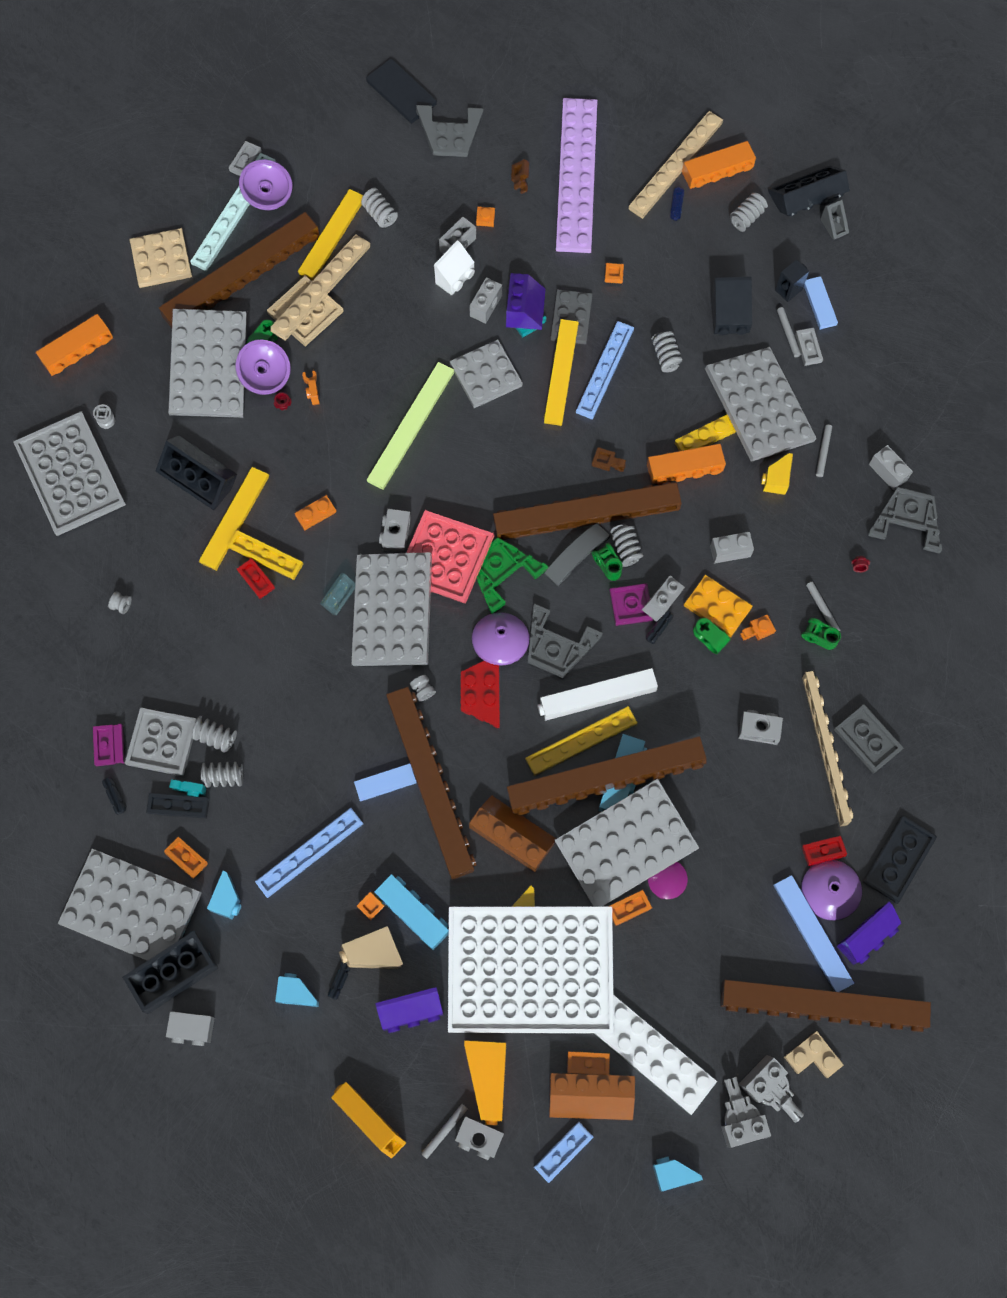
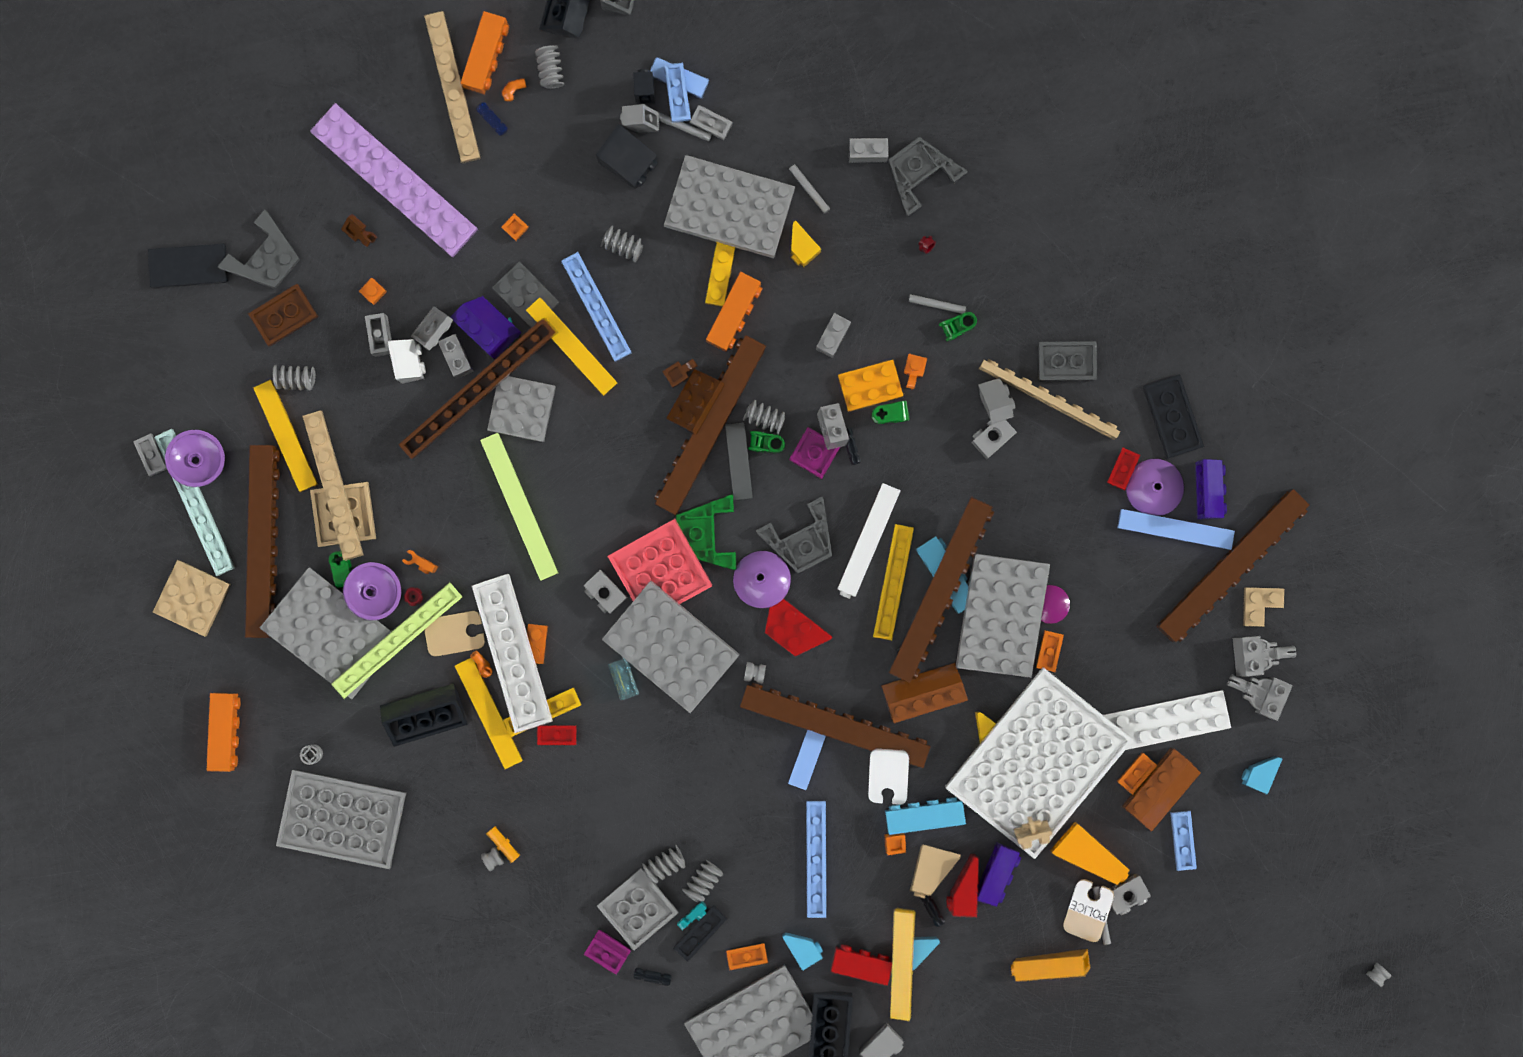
camera: 50 degrees left, 15 degrees up
none -> reddish brown plate [248,284,318,347]
none -> yellowish green tile [331,582,462,698]
none -> reddish brown brick [399,318,558,459]
none -> light grey plate [411,306,453,351]
none -> tan piece [425,611,485,656]
none -> orange arm [470,651,493,678]
none -> white plate [472,574,553,733]
none -> light orange pin [486,826,520,863]
none -> orange arm [502,78,526,102]
none -> light grey brick [620,104,659,133]
none -> light blue tile [664,63,691,123]
none -> reddish brown plate [666,369,724,434]
none -> red brick [831,944,892,986]
none -> white piece [868,749,909,805]
none -> yellow tile [890,909,915,1021]
none -> red slope [946,854,979,917]
none -> light grey brick [978,378,1015,424]
none -> tan hips [1013,816,1052,849]
none -> piece [1063,879,1114,942]

